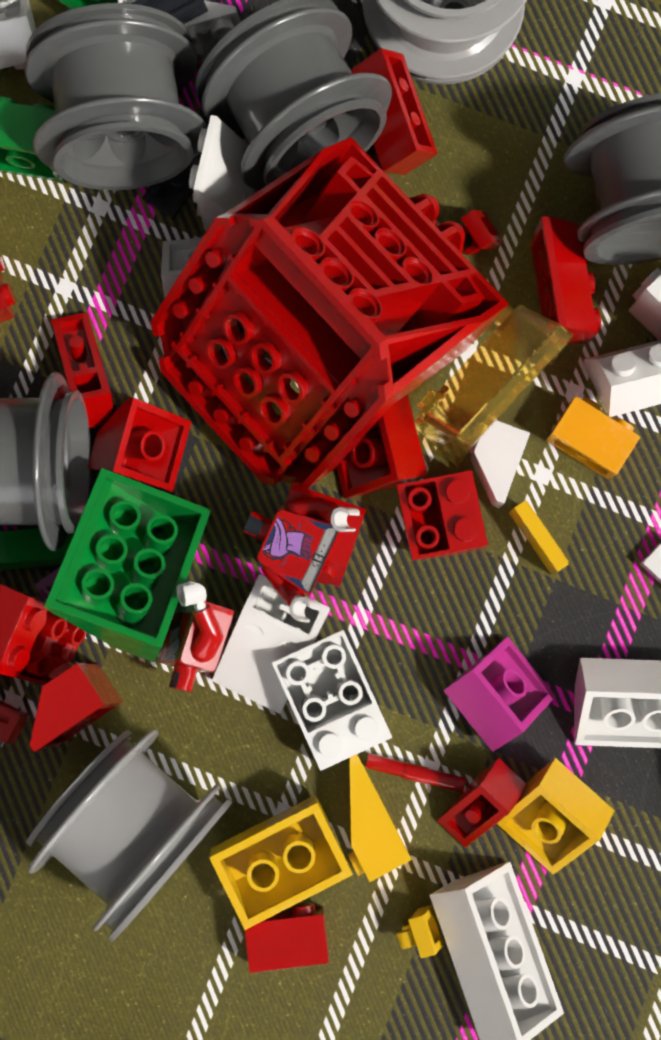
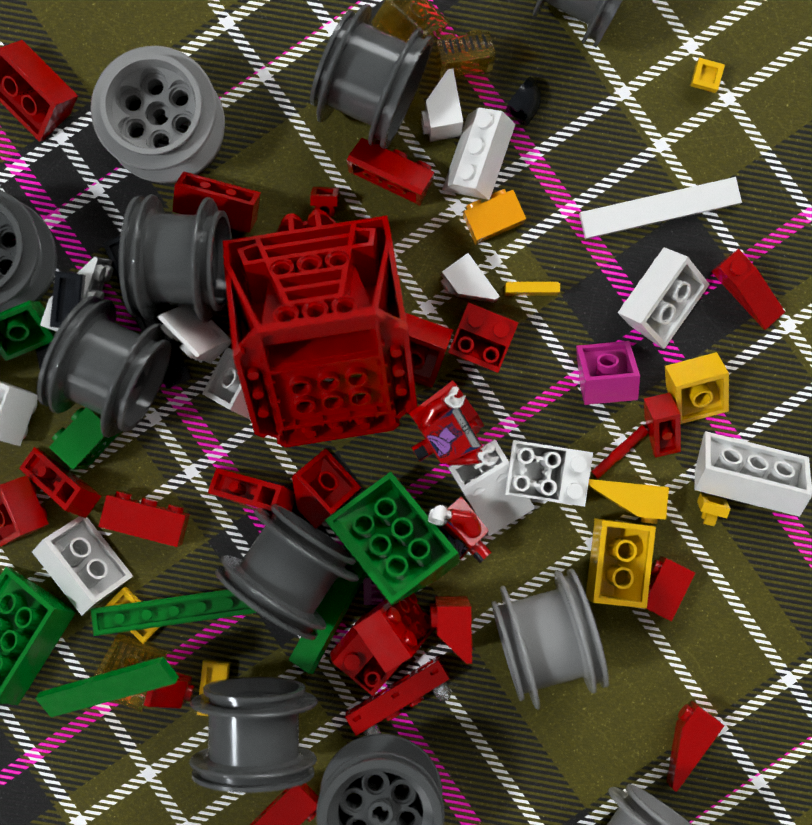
camera: 55 degrees left, 5 degrees up
clear yellow windscreen [415,305,574,467] -> none

